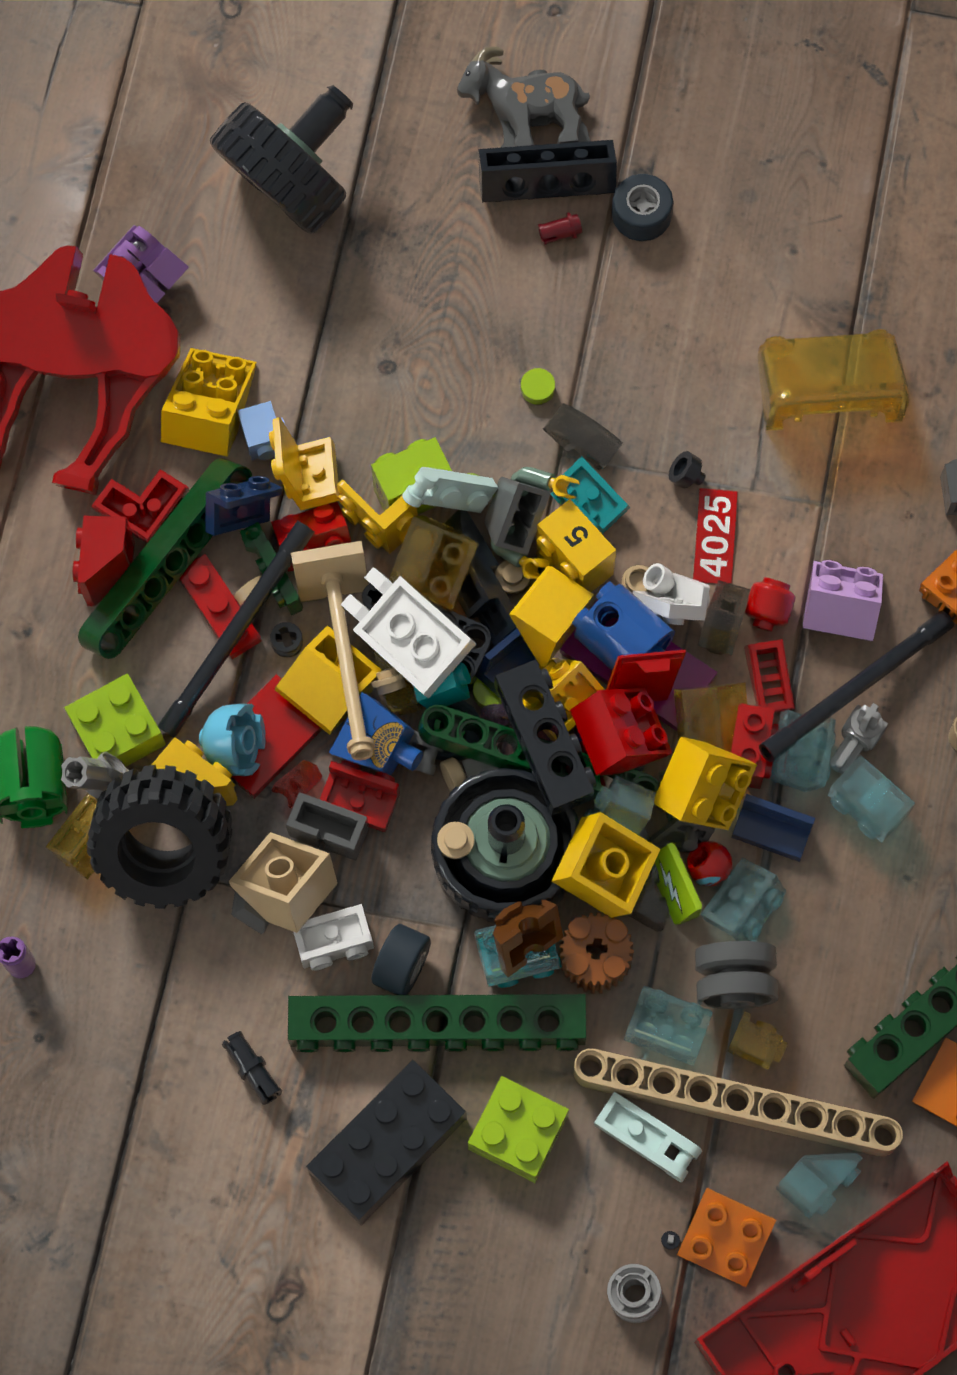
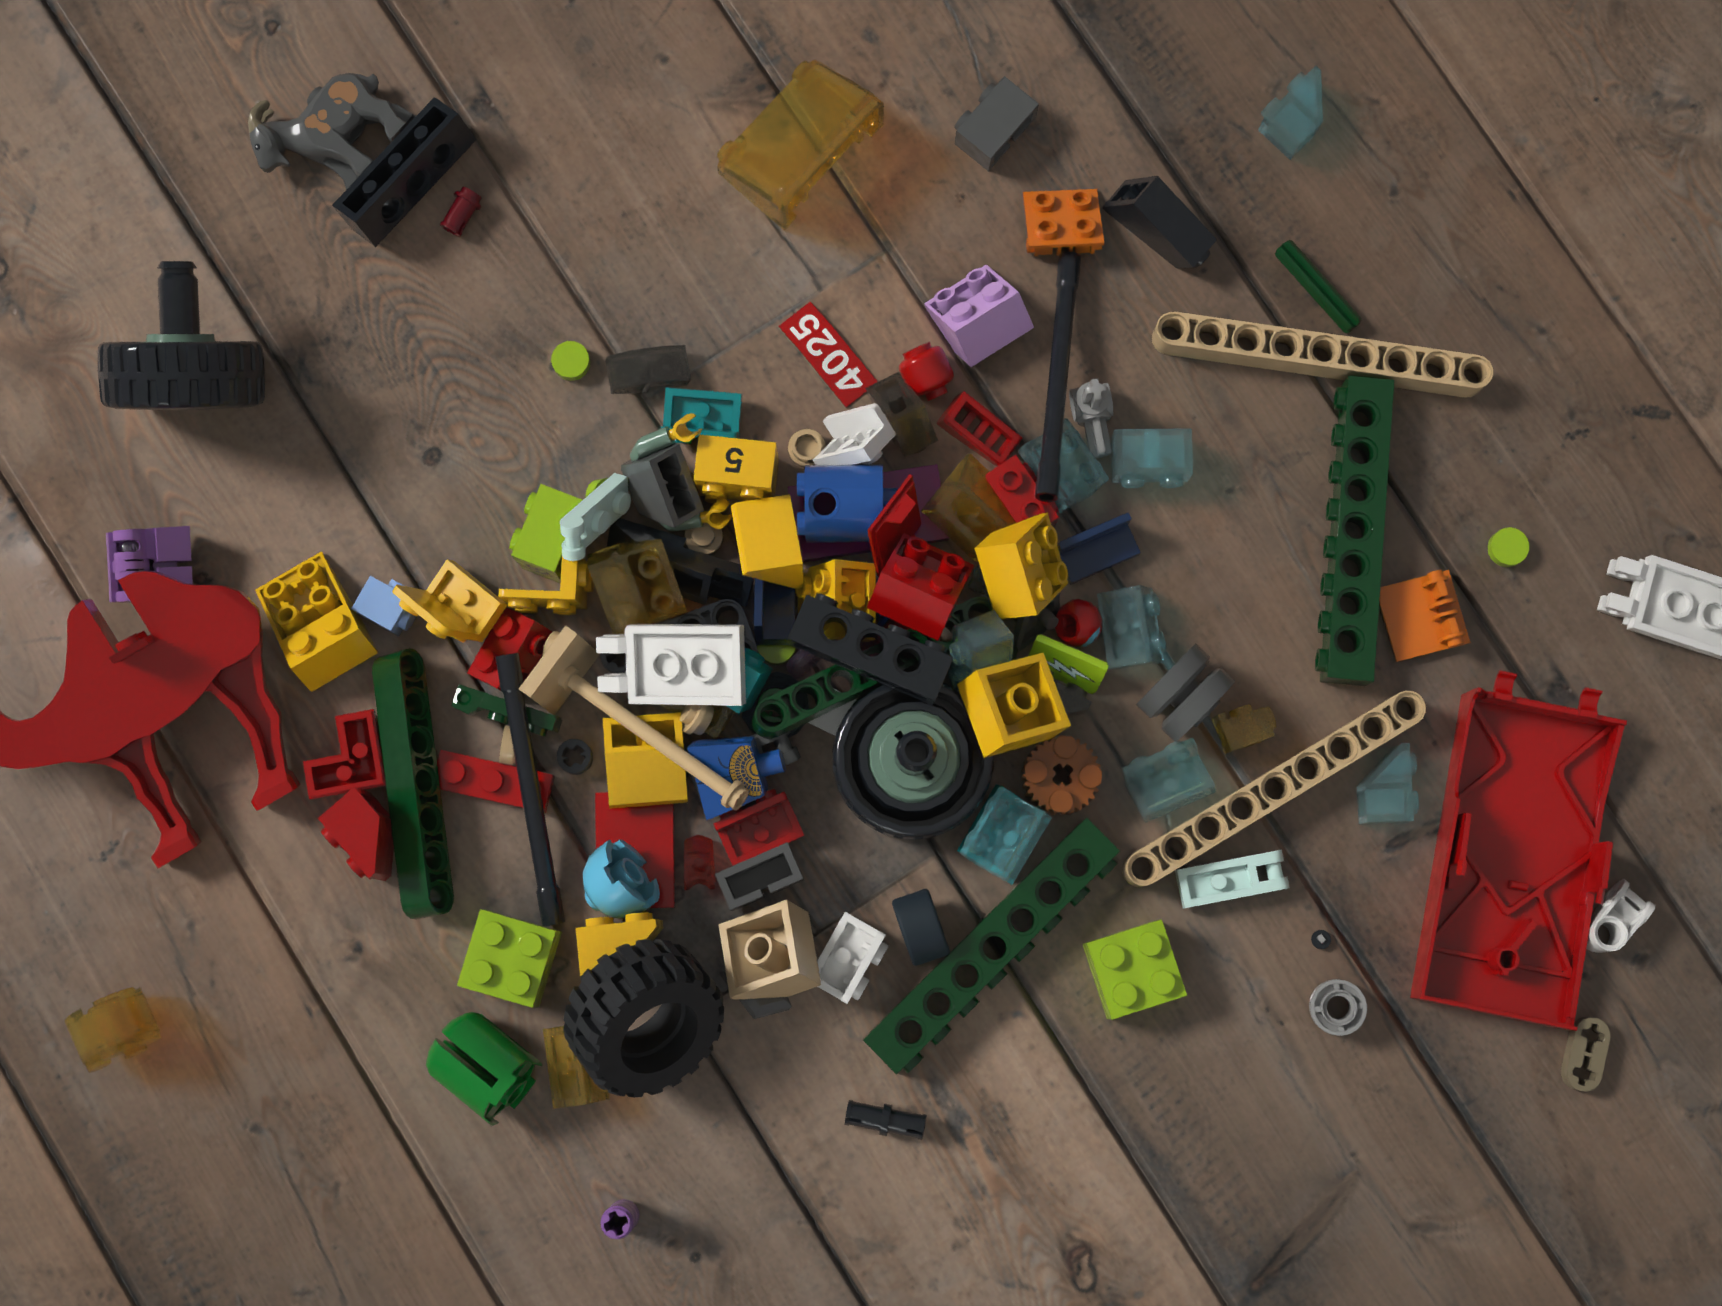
camera: 45 degrees left, 10 degrees up
light grey piece [61,752,129,799] -> none
dark blue bracket [205,476,282,536] -> none
black brick [306,1060,467,1226] -> none
tan plate [437,822,474,859] -> none
tan tile [440,757,466,791] -> none
reddish brown cylinder [493,900,563,977] -> none
black wheel [612,174,674,241] -> none
white hinge [643,563,674,595] -> none
black tile [669,451,706,488] -> none
orange hinge [677,1188,776,1287] -> none

